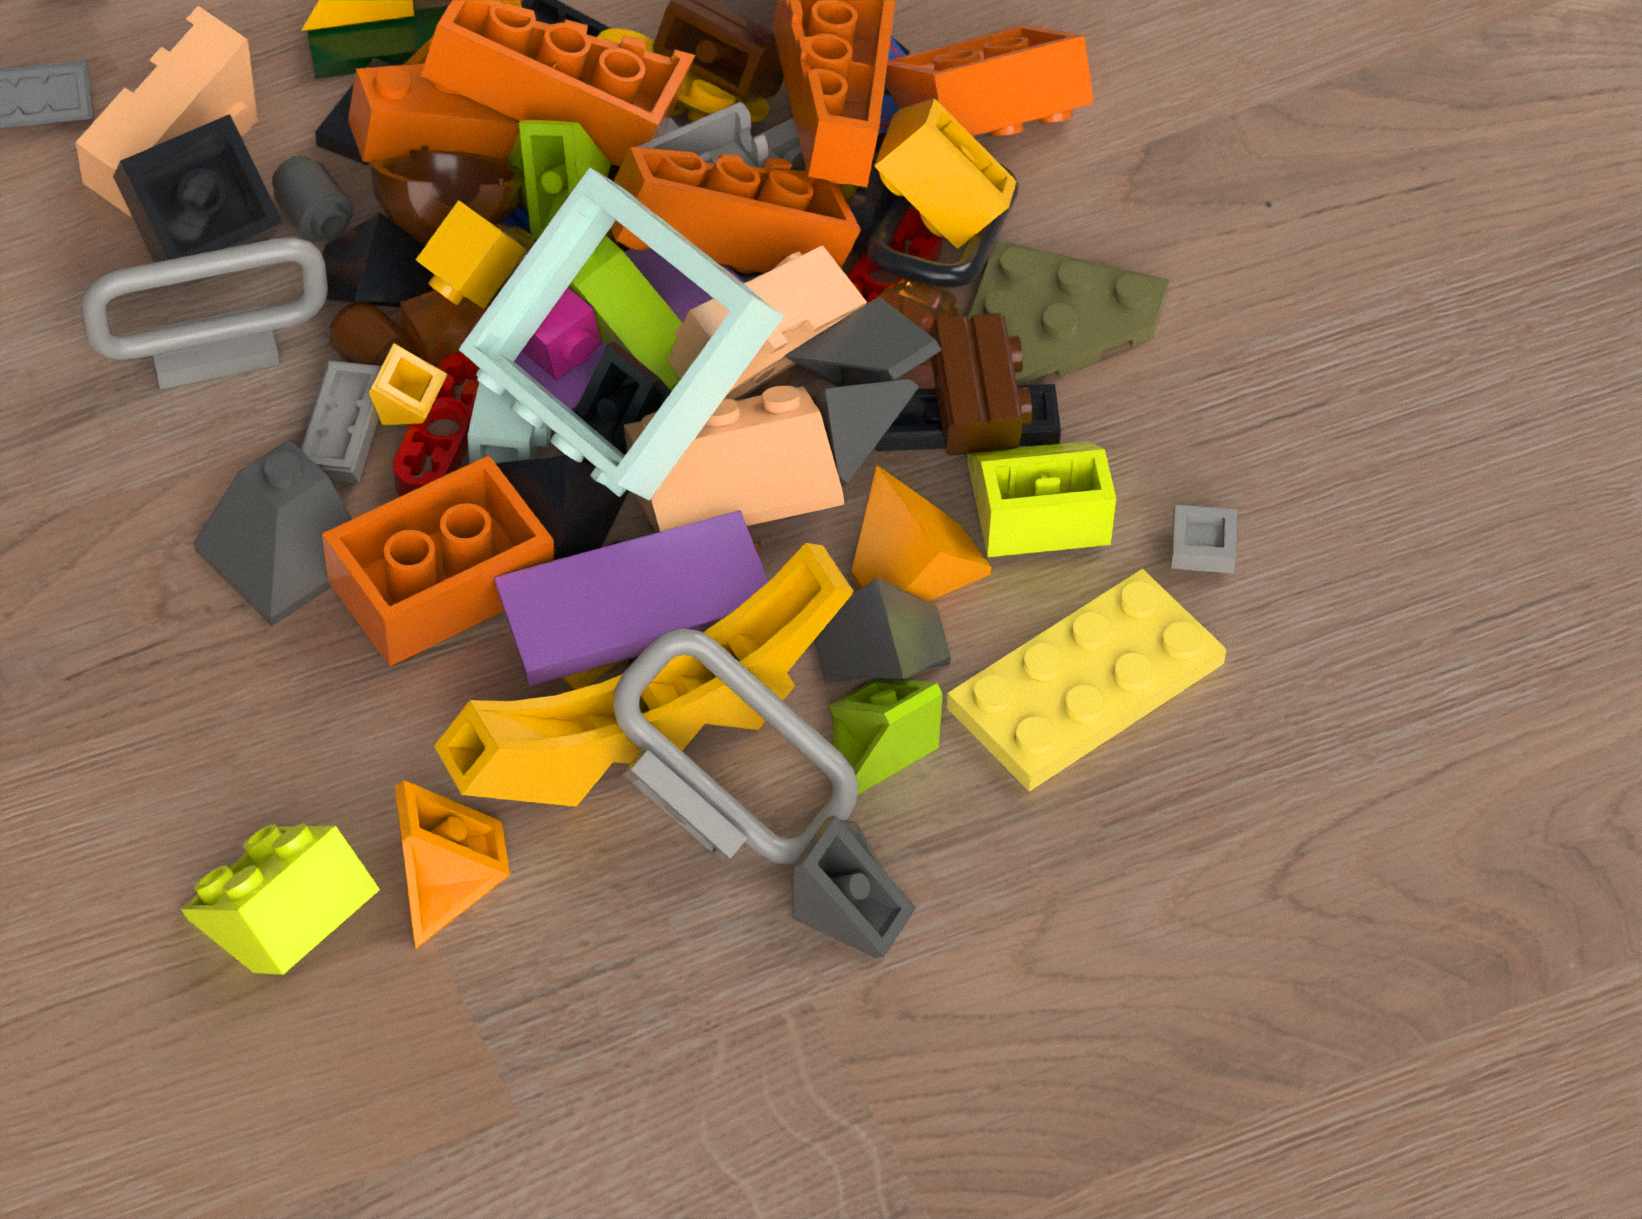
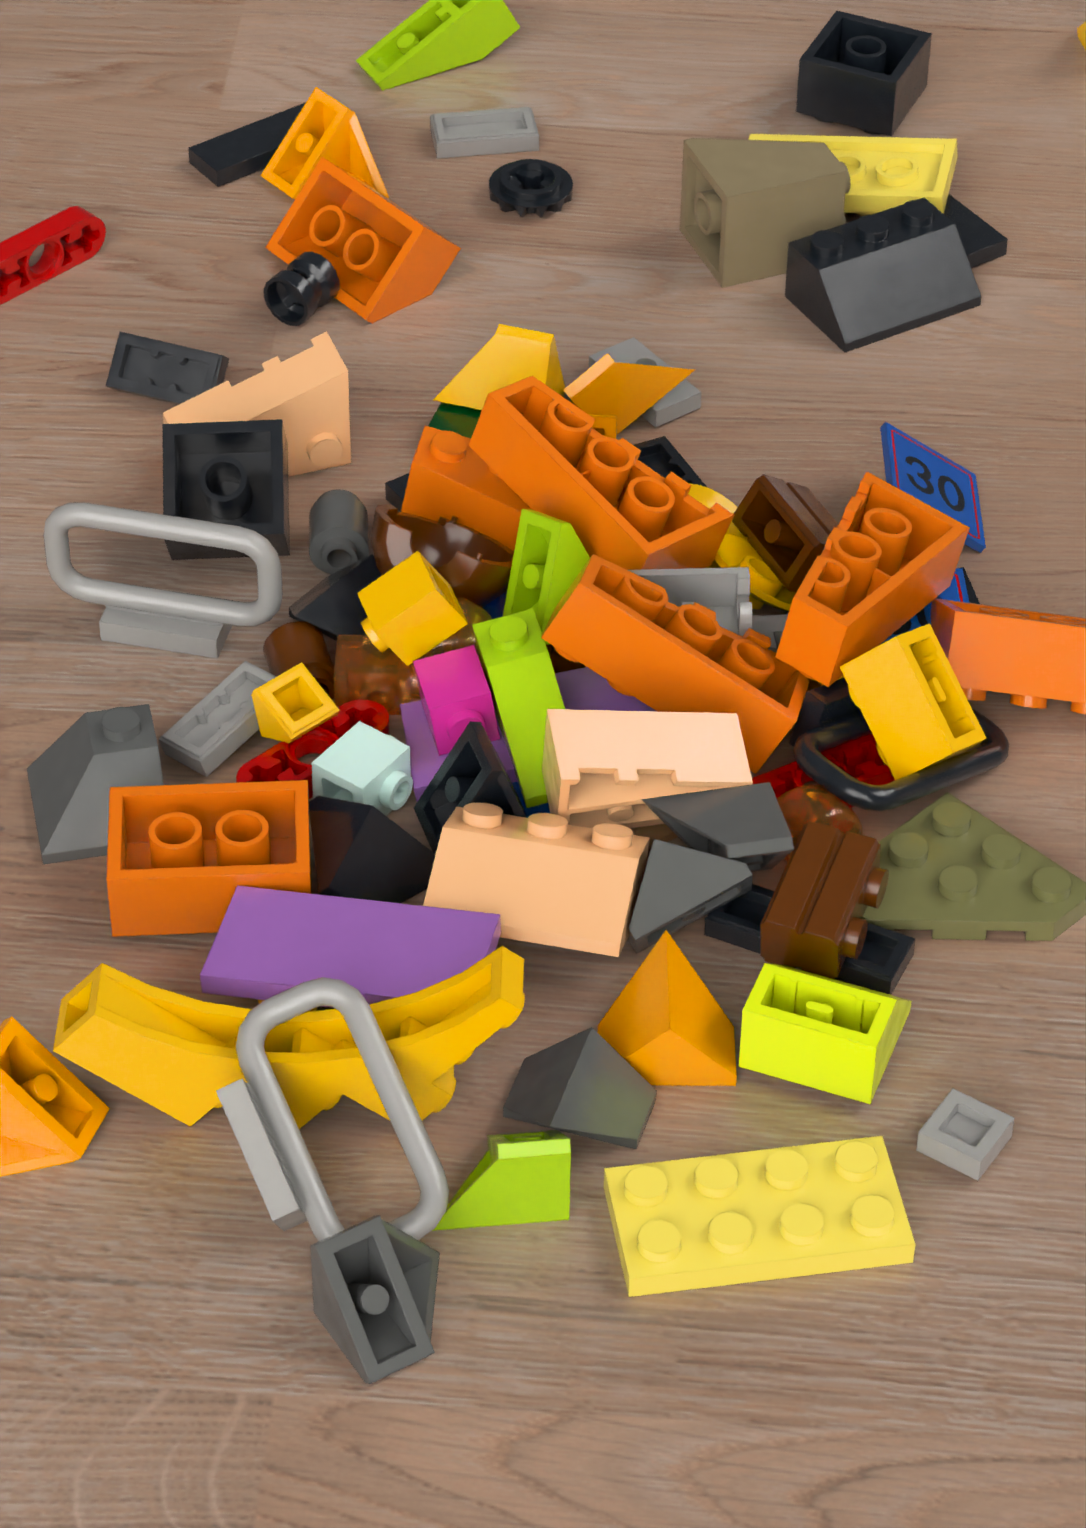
camera: 30 degrees right, 10 degrees down
light aqua window [458,167,784,500] -> none

